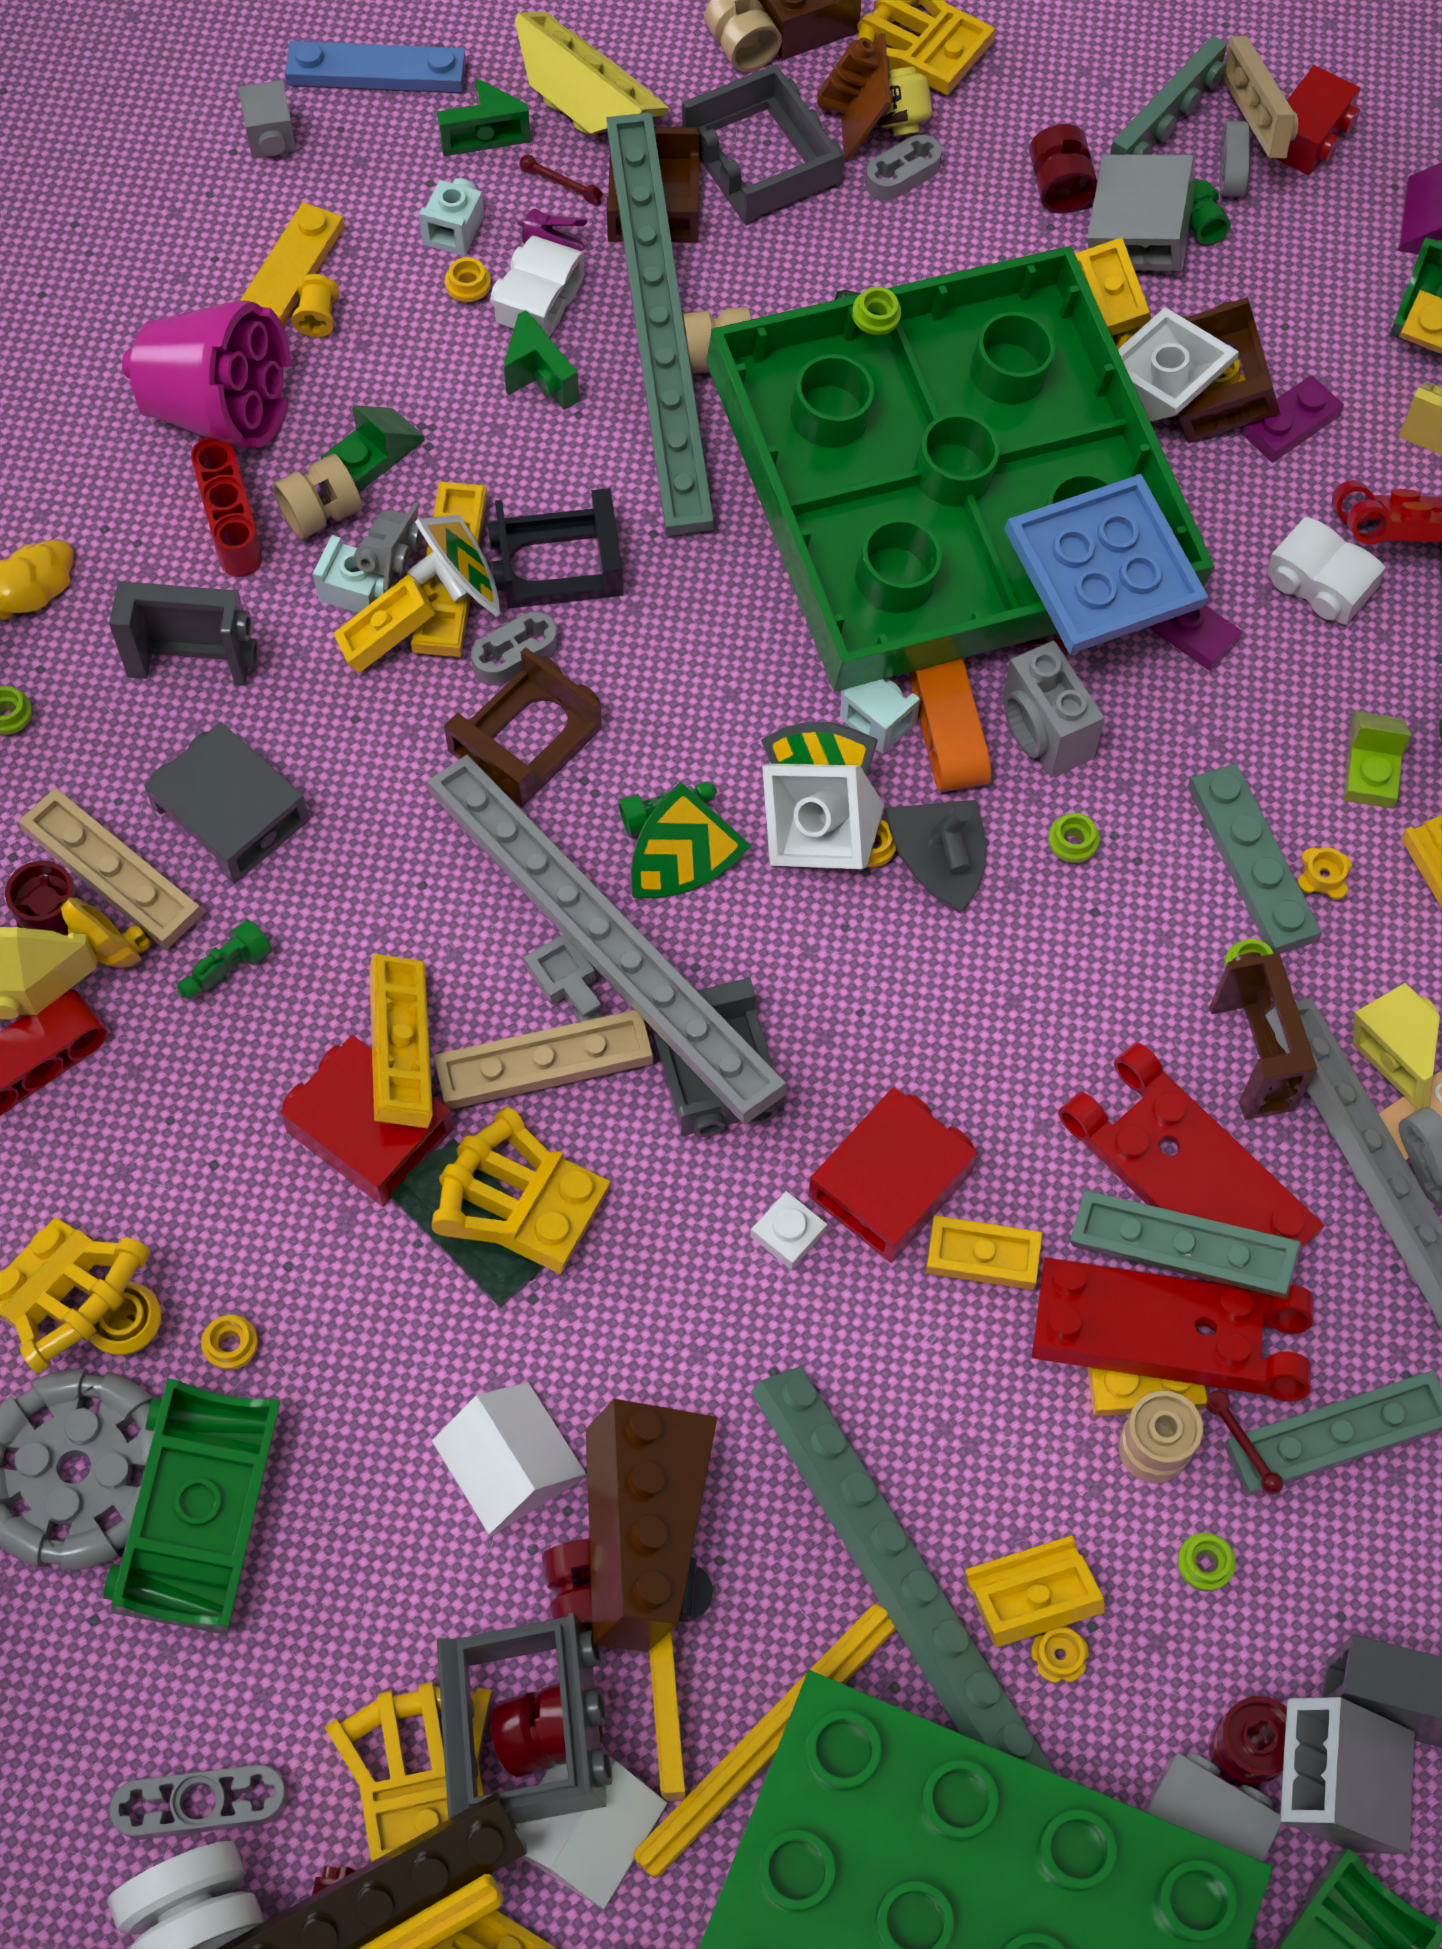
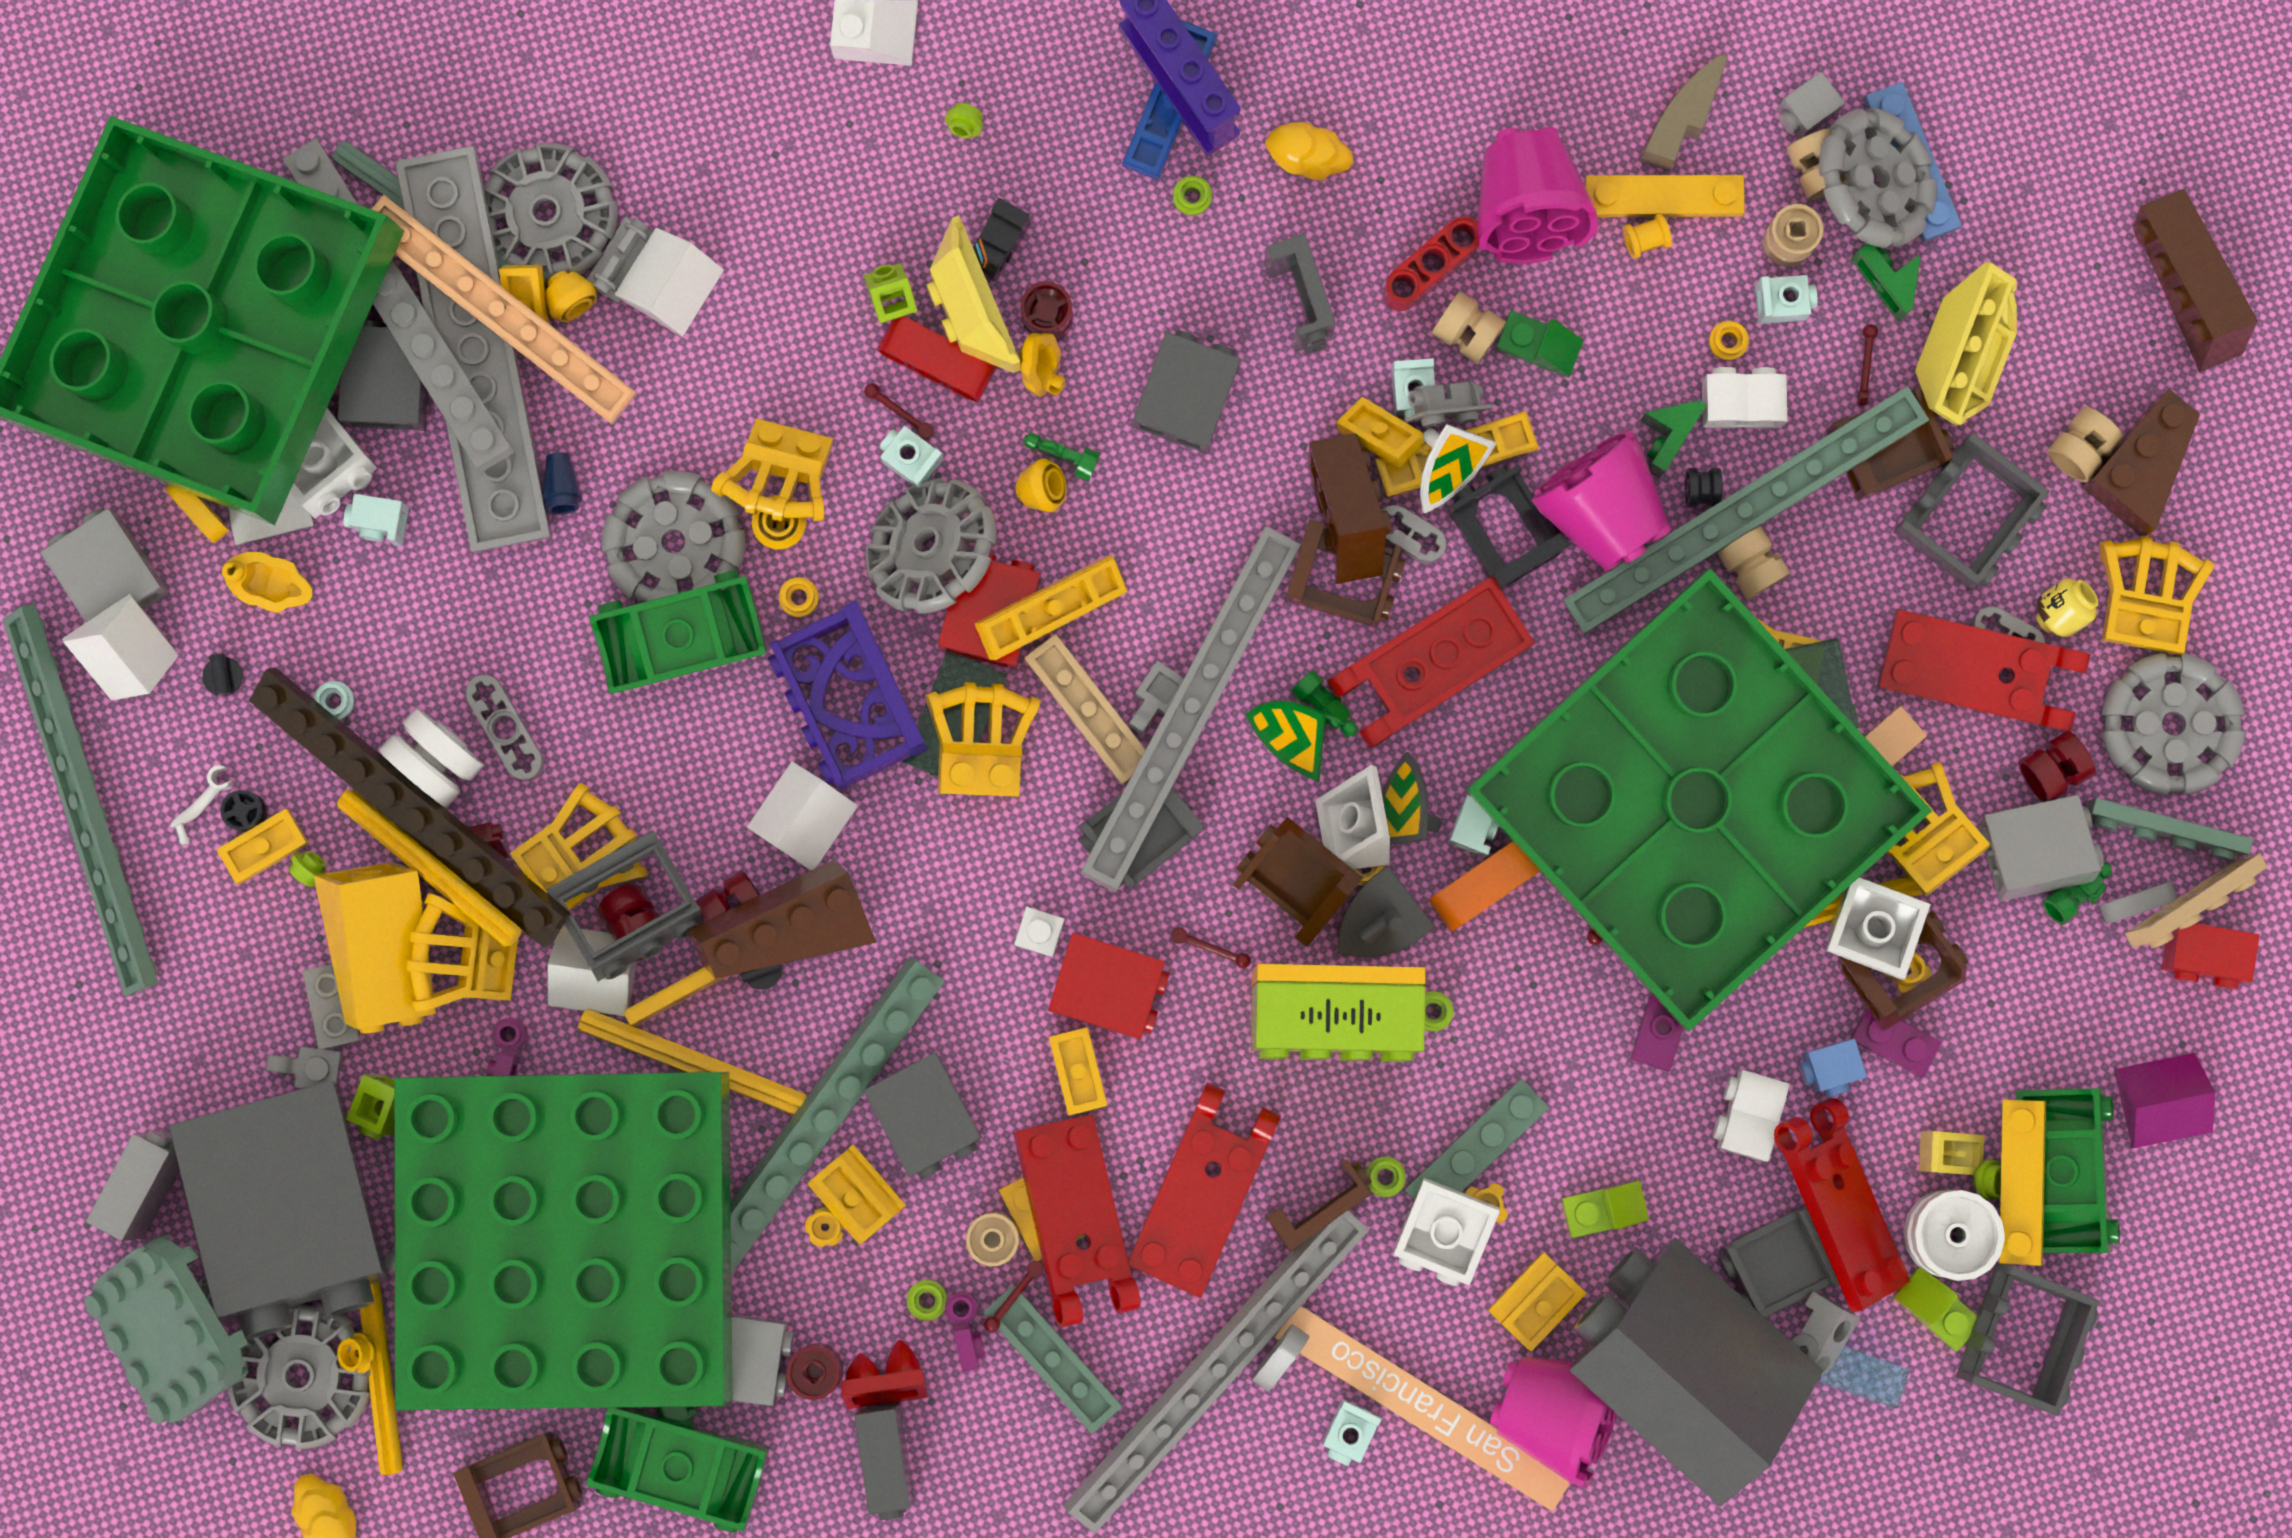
camera: 65 degrees right, 20 degrees up
tan plate [18,787,203,950] -> none
magenta piece [517,209,588,251] -> none
dark orange hinge [817,33,893,162] -> none
lime plate [852,286,901,335] -> none
light grey brick [1002,640,1105,778] -> none
medium blue plate [1004,474,1209,654] -> none
sand green plate [1070,1190,1301,1299] -> none
light grey brick [1280,1697,1415,1854] -> none
light yellow slope [1352,983,1440,1110] -> none
none -> dark purple fence [768,601,928,791]
none -> red tile [841,1339,928,1410]
none -> dark grey brick [863,1052,982,1180]
none -> dark red hinge [864,383,934,439]
none -> light grey plate [865,478,997,614]
none -> light aqua brick [879,426,944,487]
none -> magenta plate [945,1291,986,1372]
none -> yellow cone [1015,458,1067,513]
none -> dark red hinge [1171,927,1251,969]
none -> reddish brown panel [1233,817,1363,947]
none -> lime piece [1251,964,1425,1062]
none -> reddish brown wedge [1308,434,1391,584]
none -> red hinge [1327,576,1535,749]
none -> white plate [1393,1177,1500,1286]
none -> dark pink cone [1531,429,1672,572]
none -> dark tan slope [1640,54,1728,171]
none -> black wheel [1685,468,1723,508]
none -> tan wheel [1762,204,1824,267]
none -> tan wheel [1786,128,1846,201]
none -> medium blue brick [1799,1038,1867,1097]
none -> light grey plate [1819,108,1937,248]
none -> red hinge [1877,609,2091,732]
none -> light grey plate [2101,653,2246,796]

